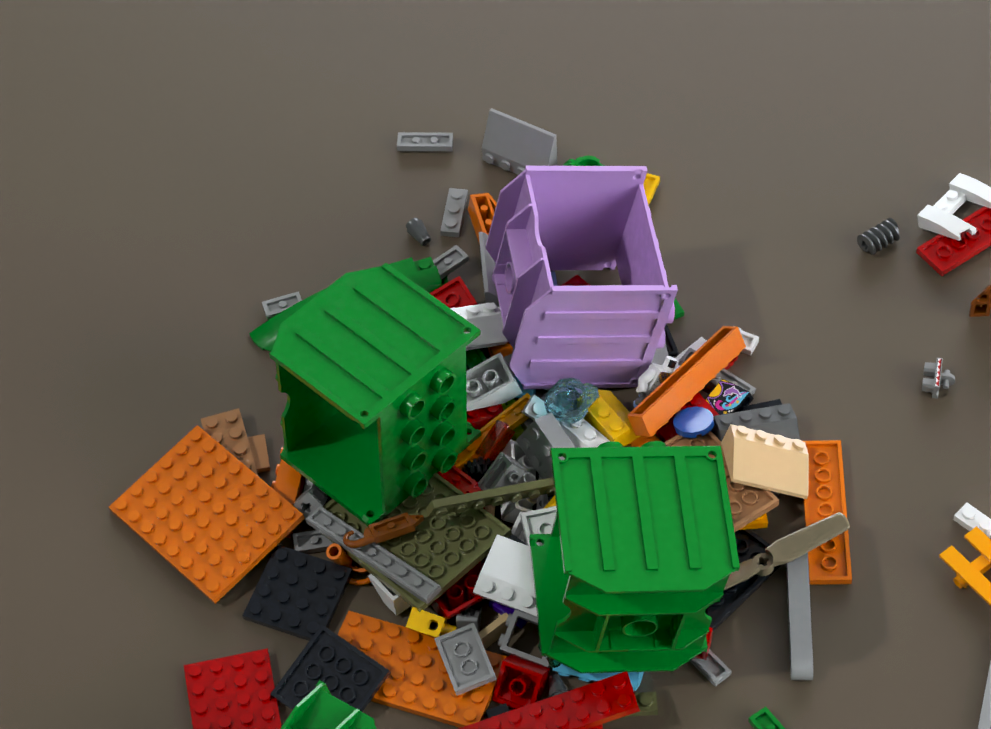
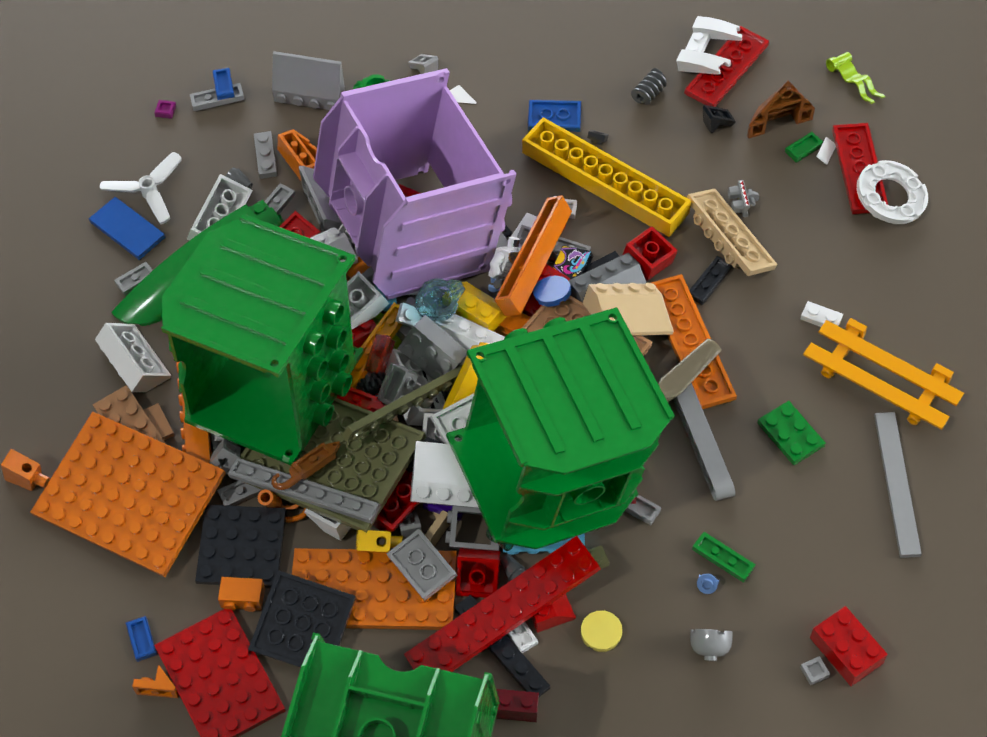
camera: 20 degrees left, 5 degrees up
none -> orange torso [1,449,50,491]
none -> blue tile [89,197,166,260]
none -> white slope [95,323,171,392]
none -> white piece [100,152,182,224]
none -> blue tile [126,616,157,662]
none -> orange slope [132,665,179,698]
none -> magenta tile [154,100,176,119]
none -> white slope [187,174,253,241]
none -> blue tile [212,68,235,100]
none -> orange brick [218,577,265,612]
none -> light grey slope [408,54,438,74]
none -> white sticker [450,85,477,104]
none -> yellow brick [522,117,691,237]
none -> blue tile [528,100,581,132]
none -> black plate [587,130,609,144]
none -> red brick [623,226,678,281]
none -> tan plate [686,189,778,276]
none -> black tile [689,256,733,305]
none -> black slope [703,105,736,134]
none -> green plate [757,401,826,466]

